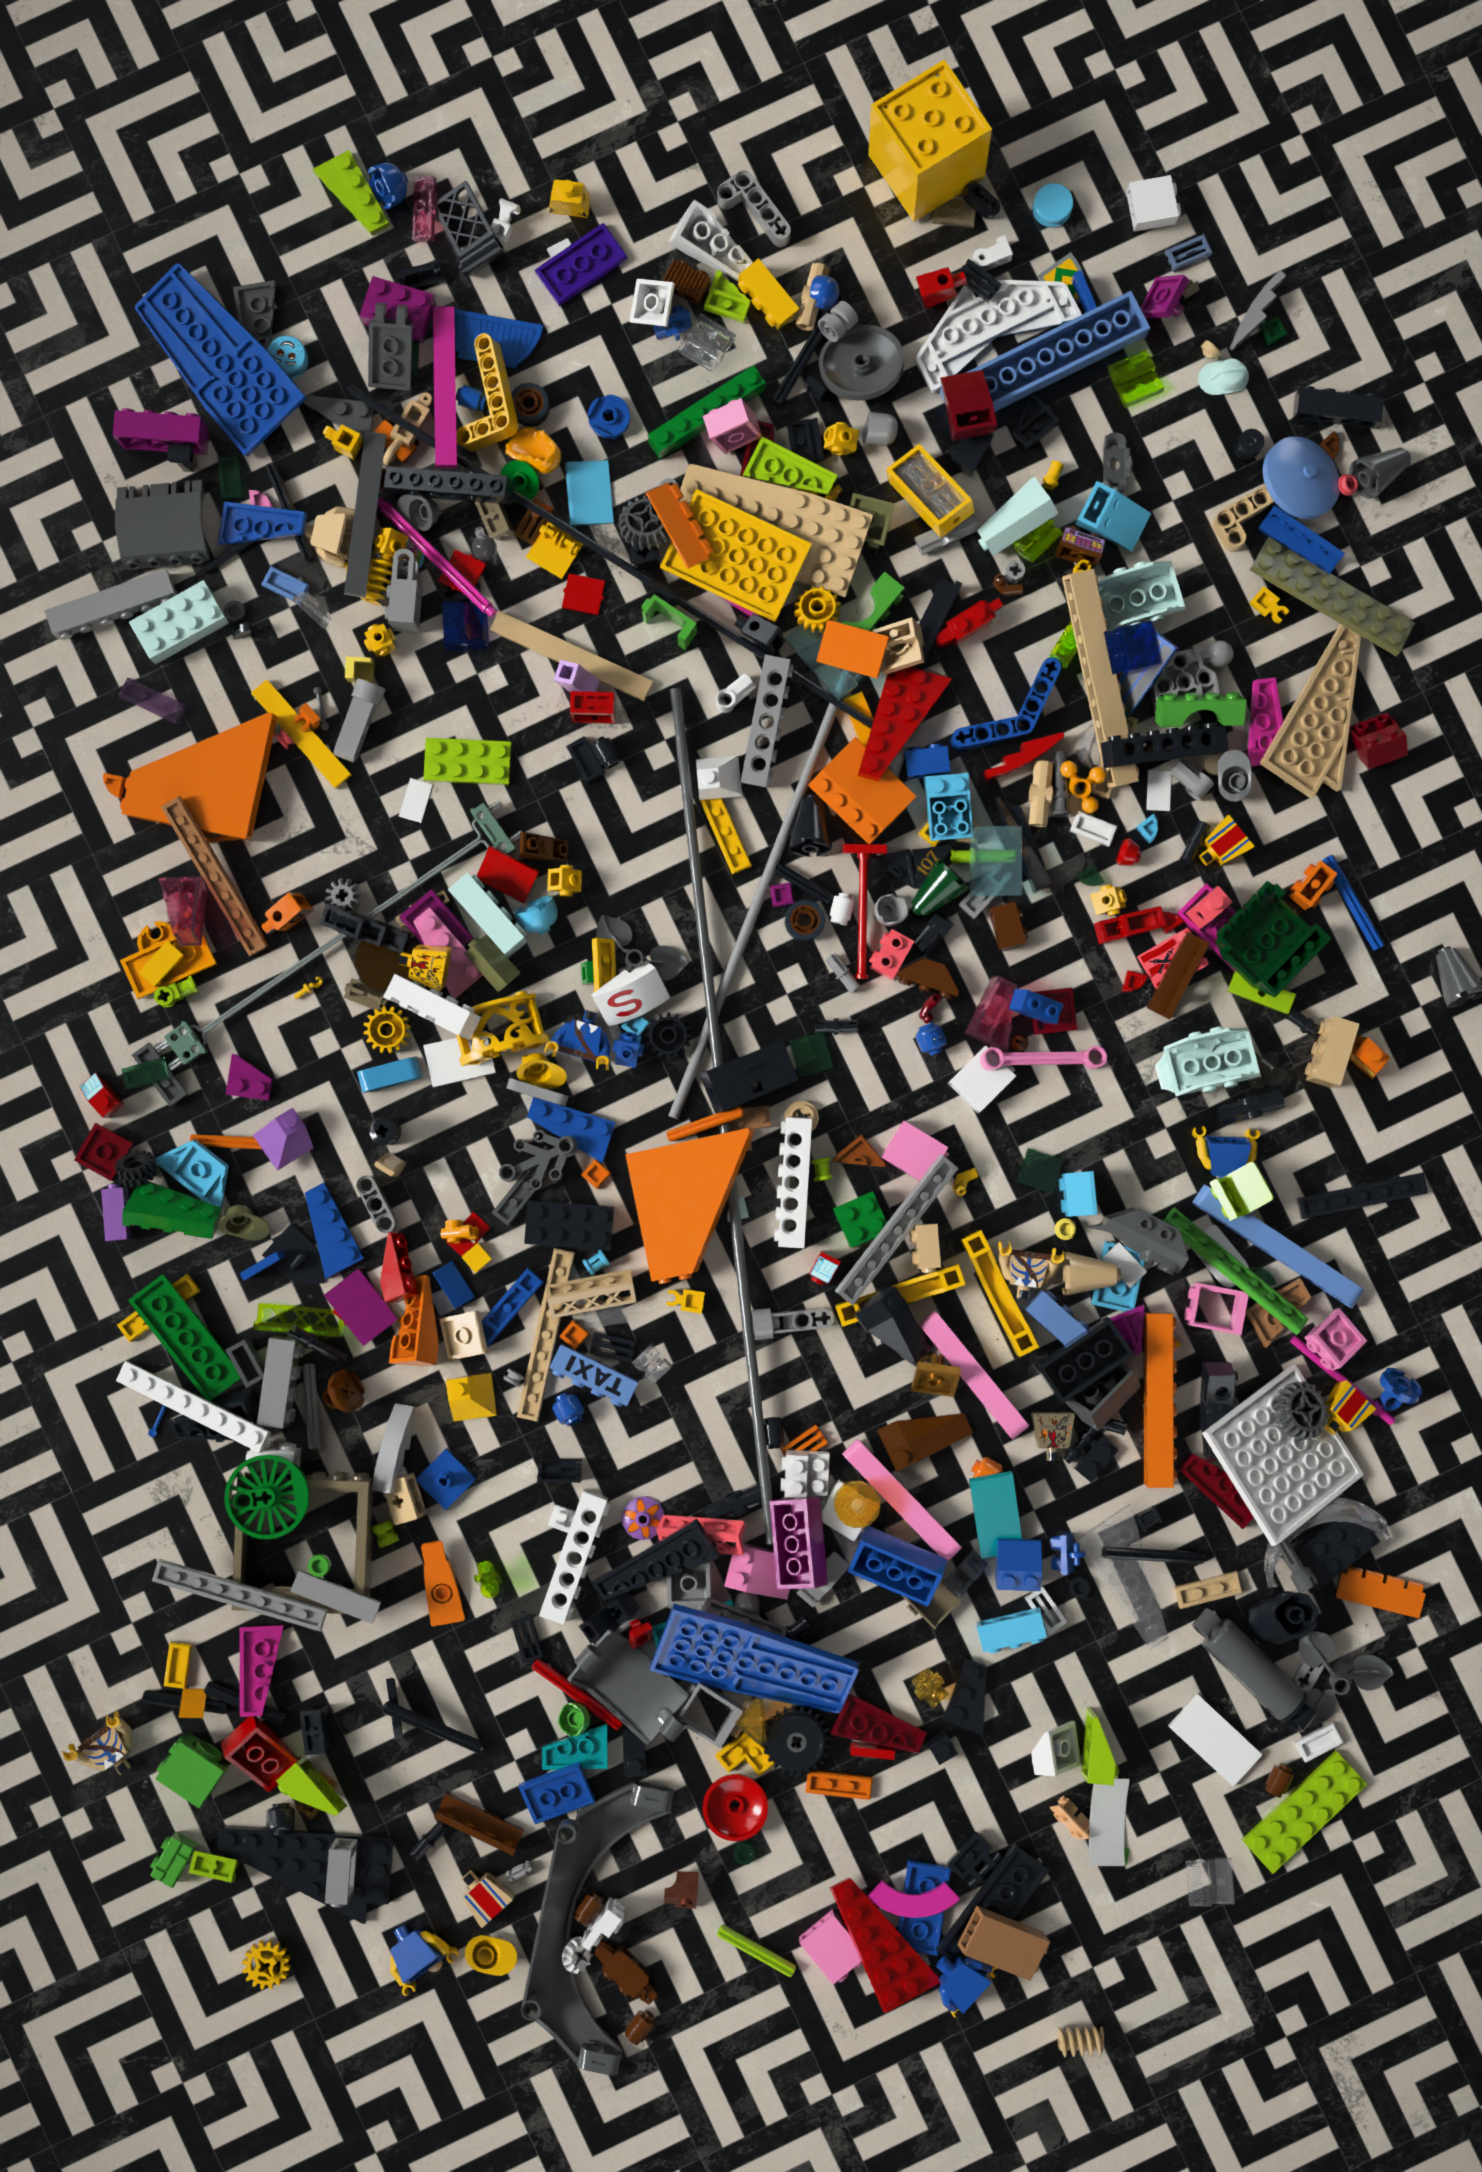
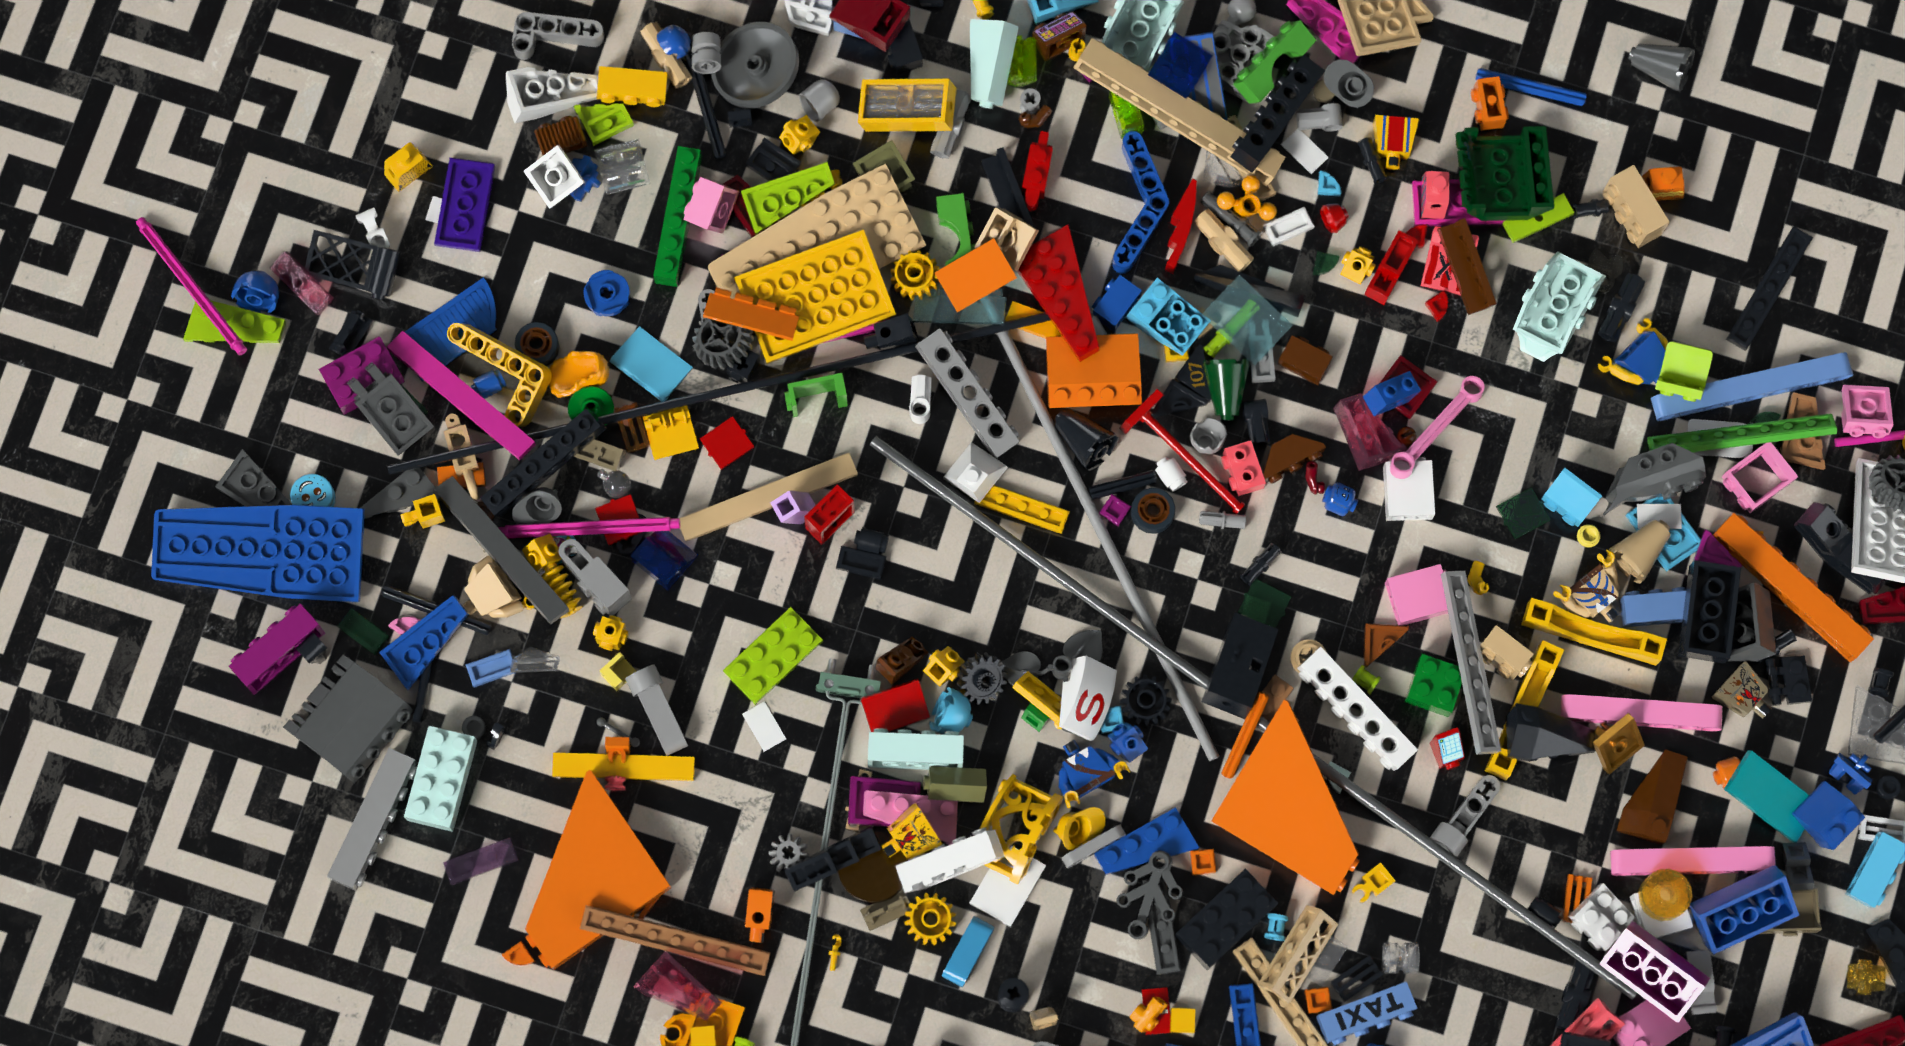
camera: 45 degrees left, 10 degrees down
none -> dark pink piece [136,217,247,356]
none -> black gear [956,652,1008,704]

